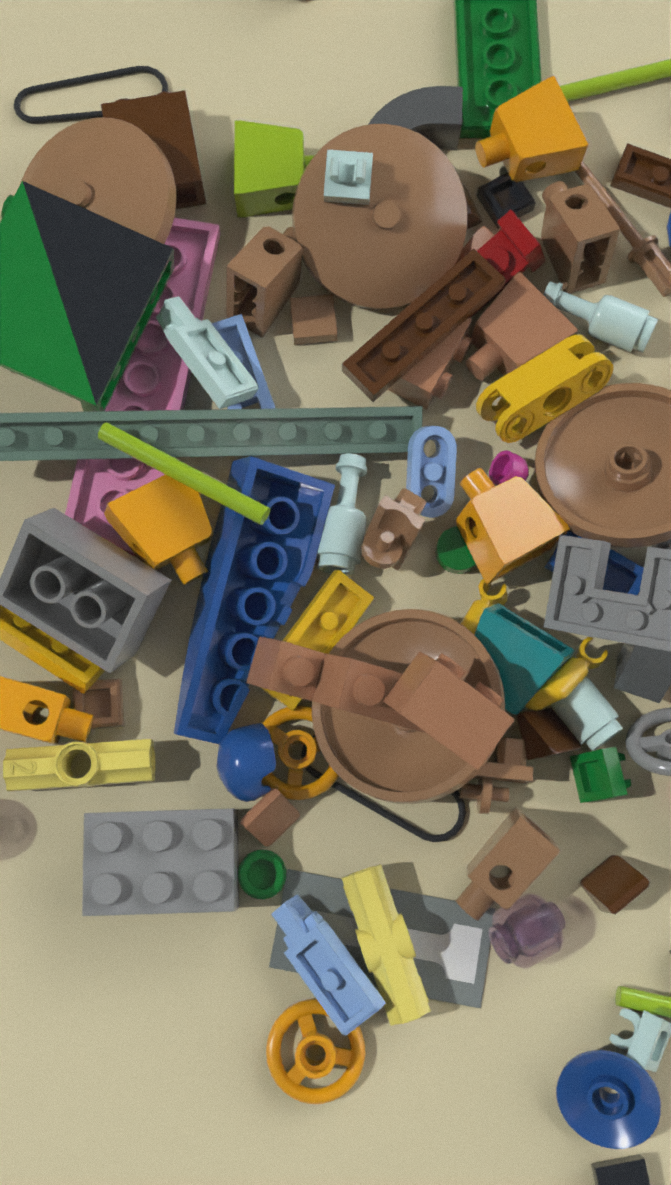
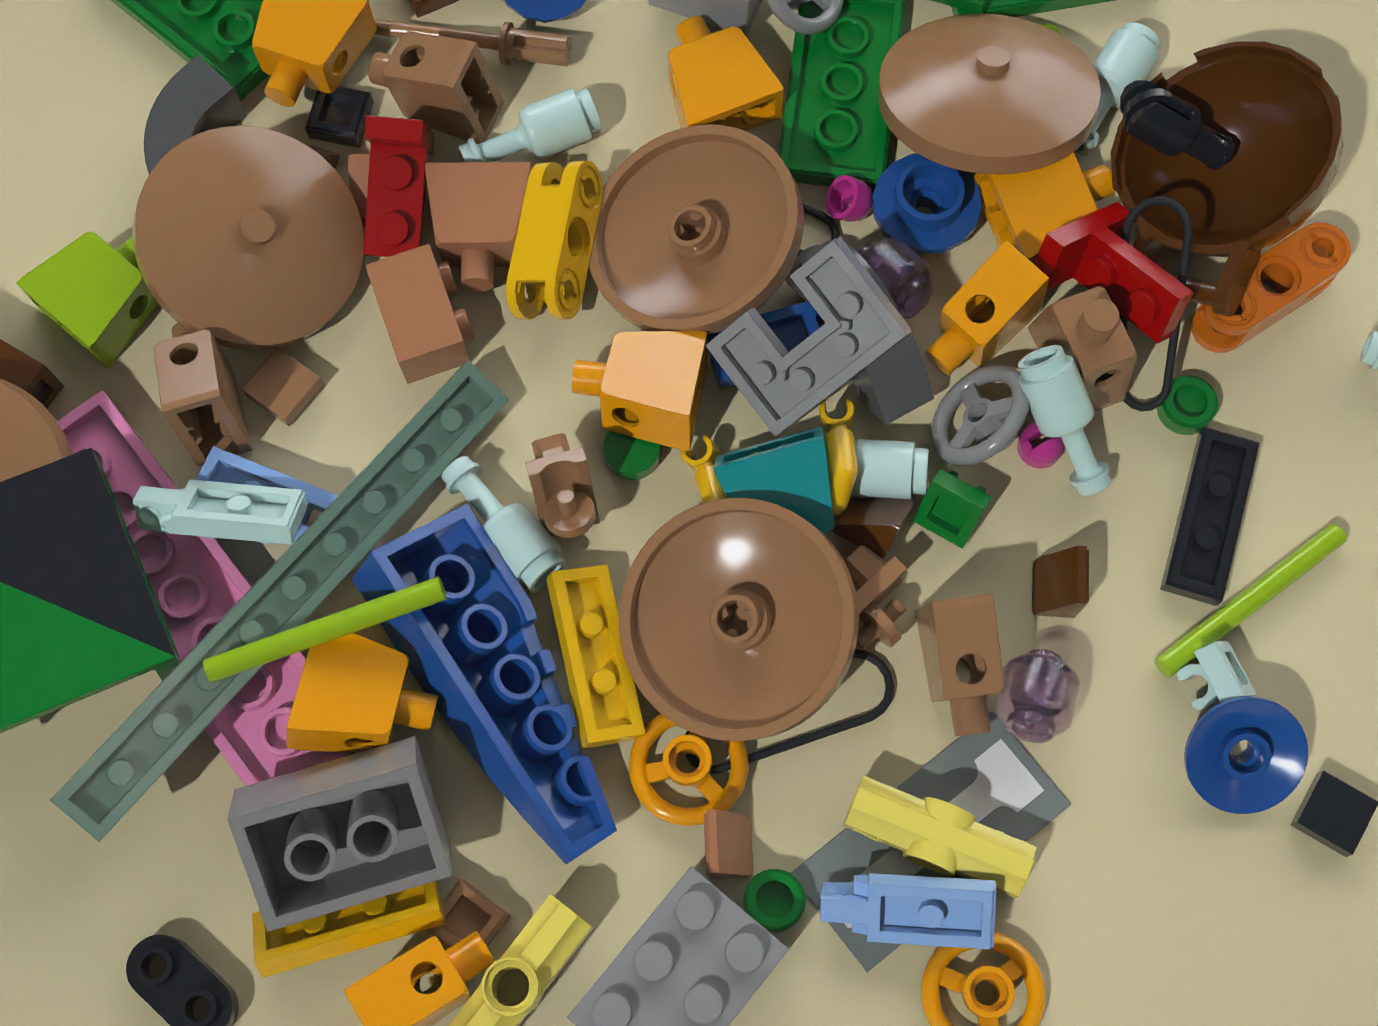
camera: 45 degrees left, 5 degrees down
blue hair [216,723,276,802] -> none
nougat arch [246,637,424,732] -> none
light aqua tile [324,150,373,205] -> none
reddish brown plate [342,249,506,402] -> none
nougat brick [384,651,515,770] -> none
light blue plate [406,425,457,518] -> none
dark pink hinge [489,450,529,485] -> none

